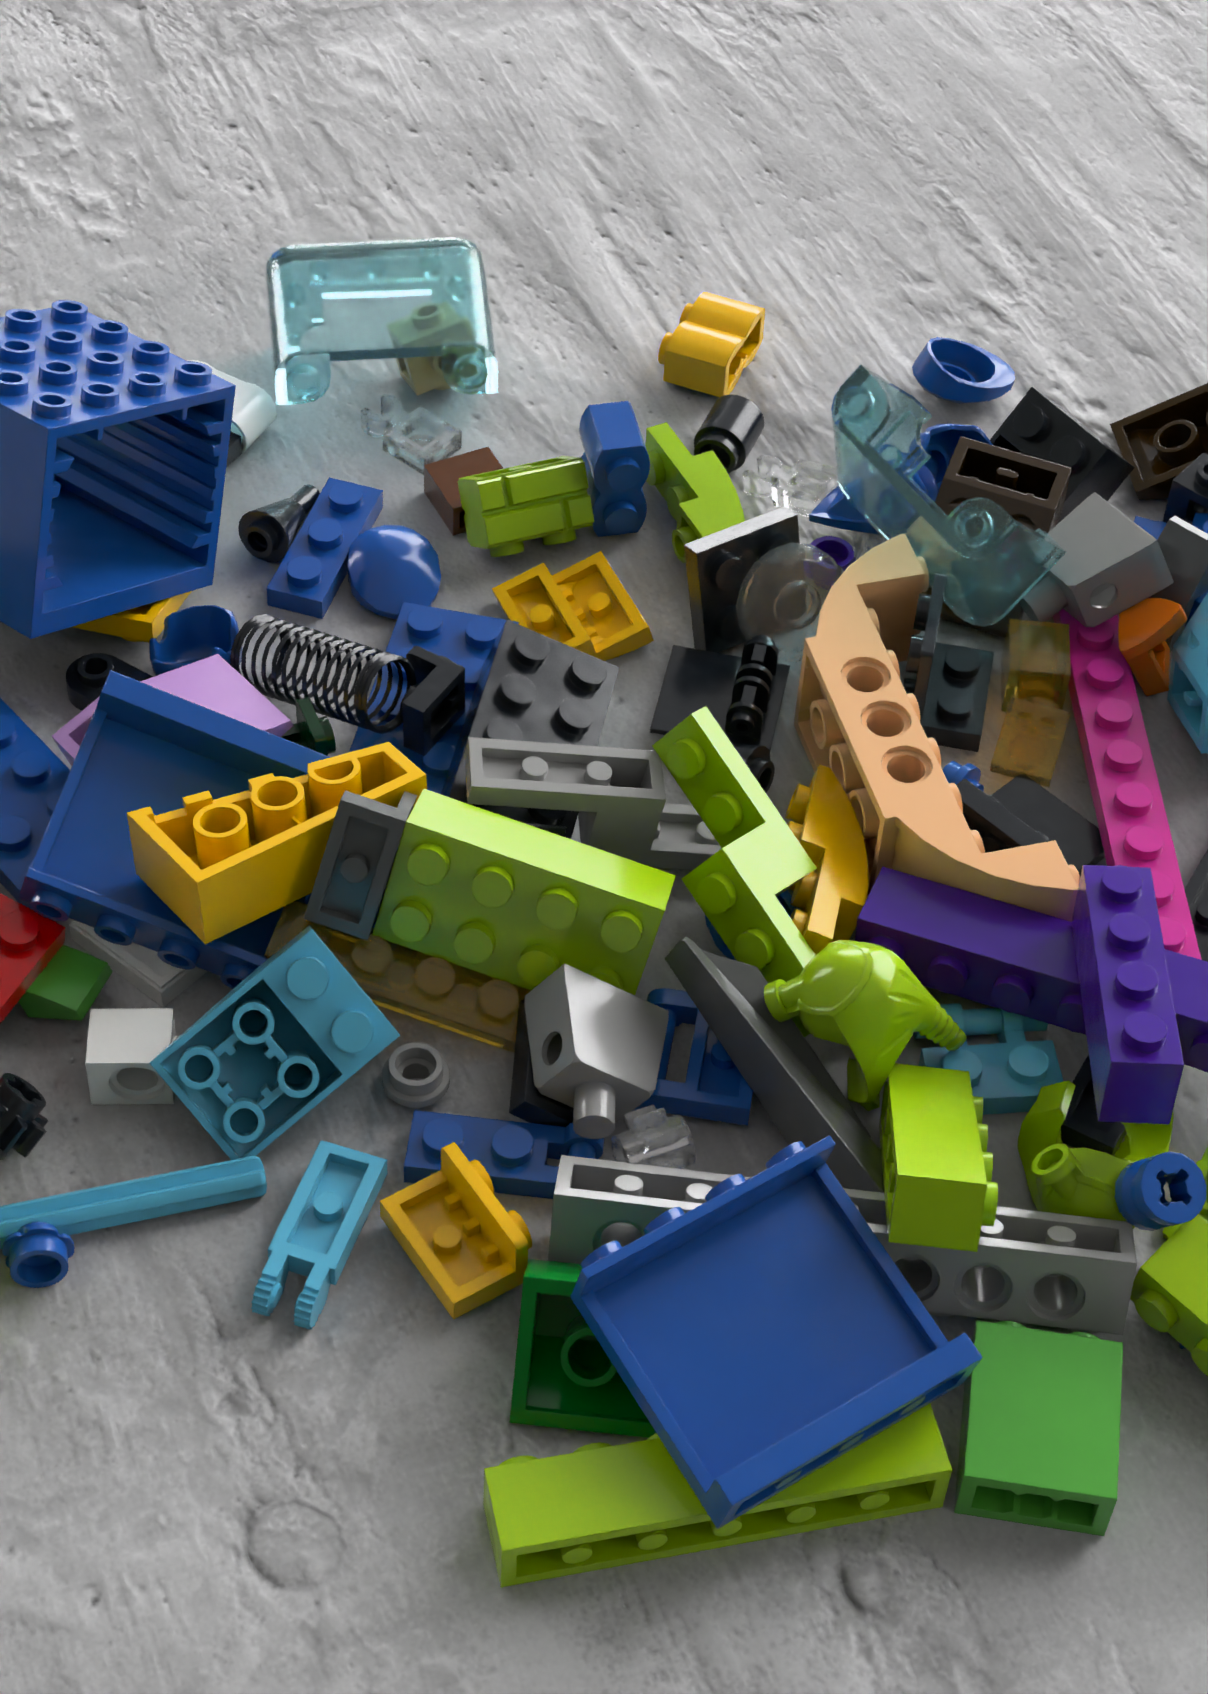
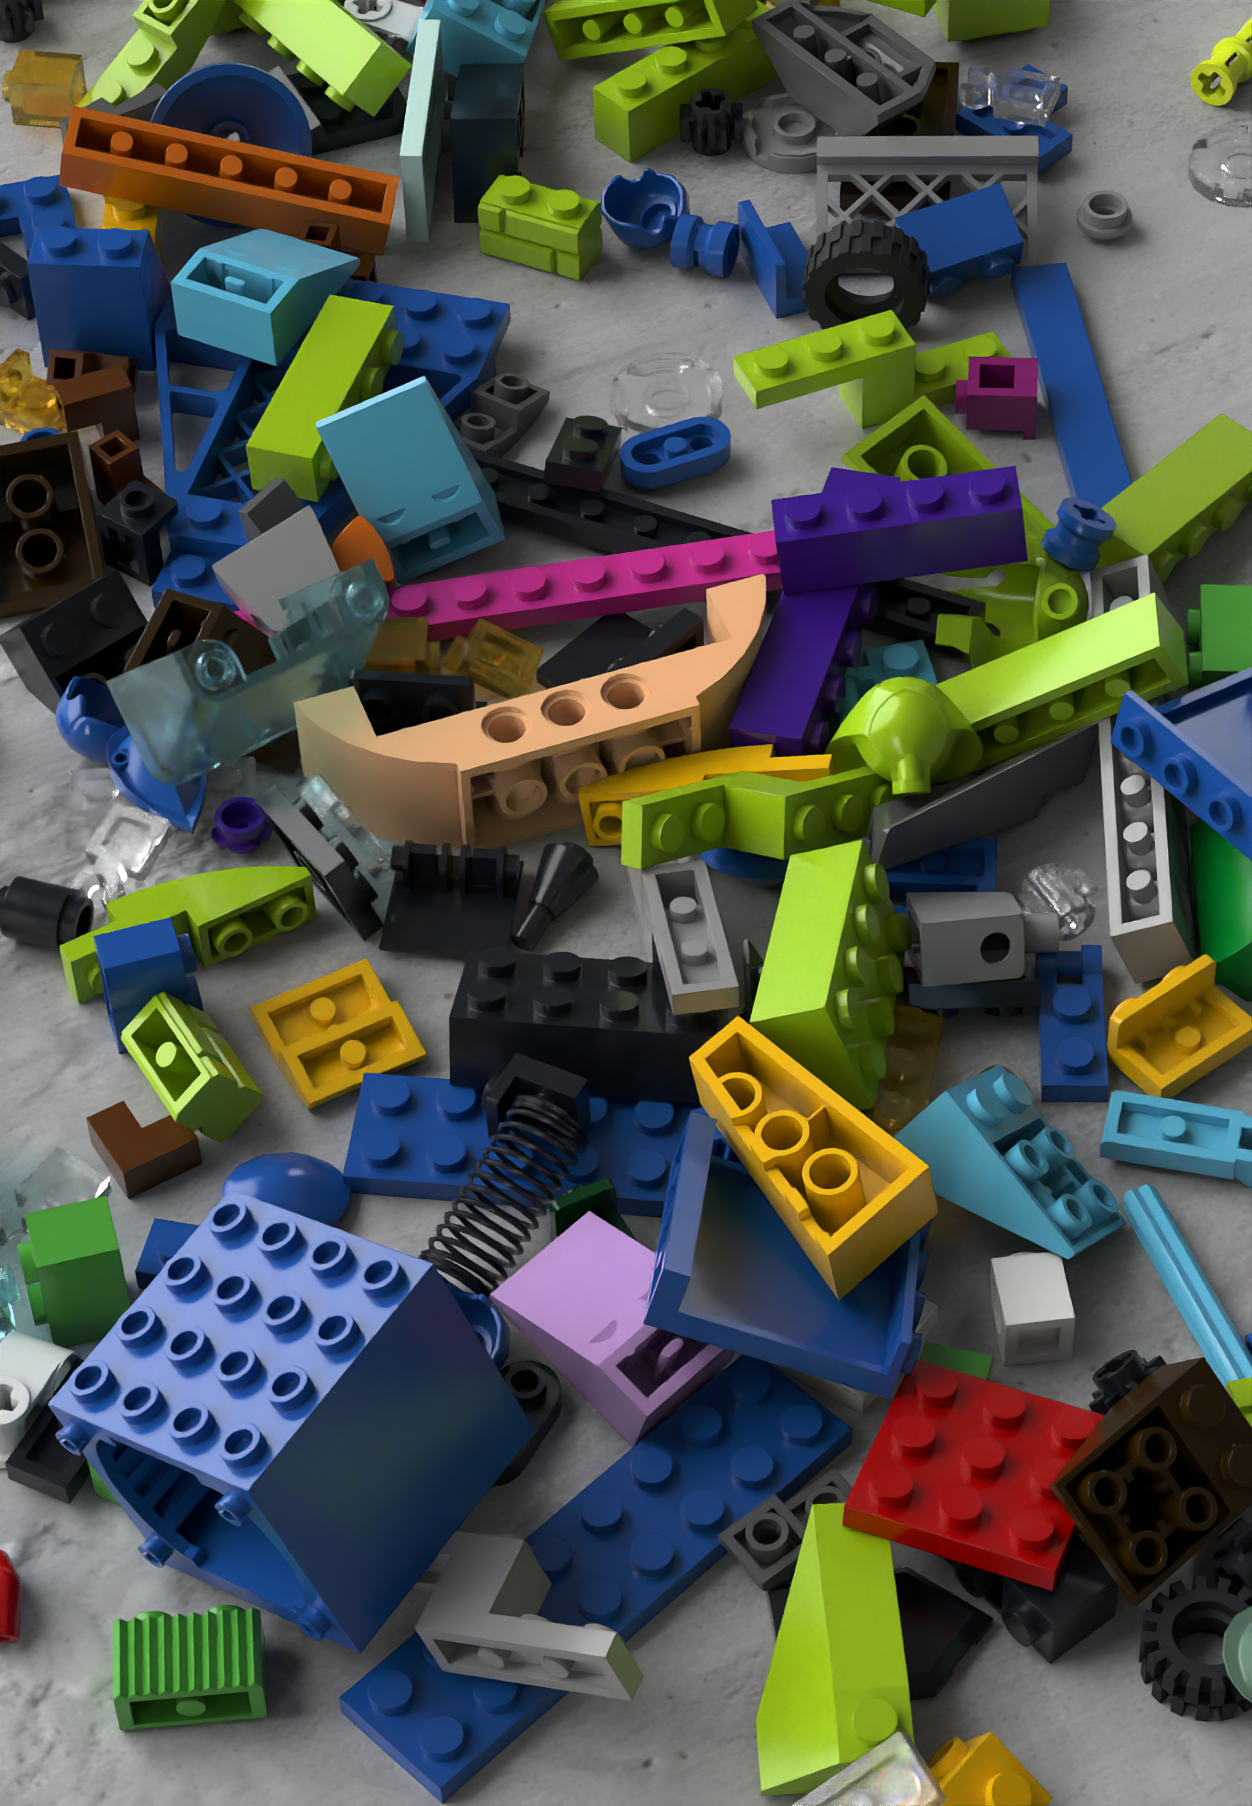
camera: 90 degrees left, 0 degrees up
dark grey panel [303,790,417,940] -> none
none -> bright green brick [17,1195,131,1348]

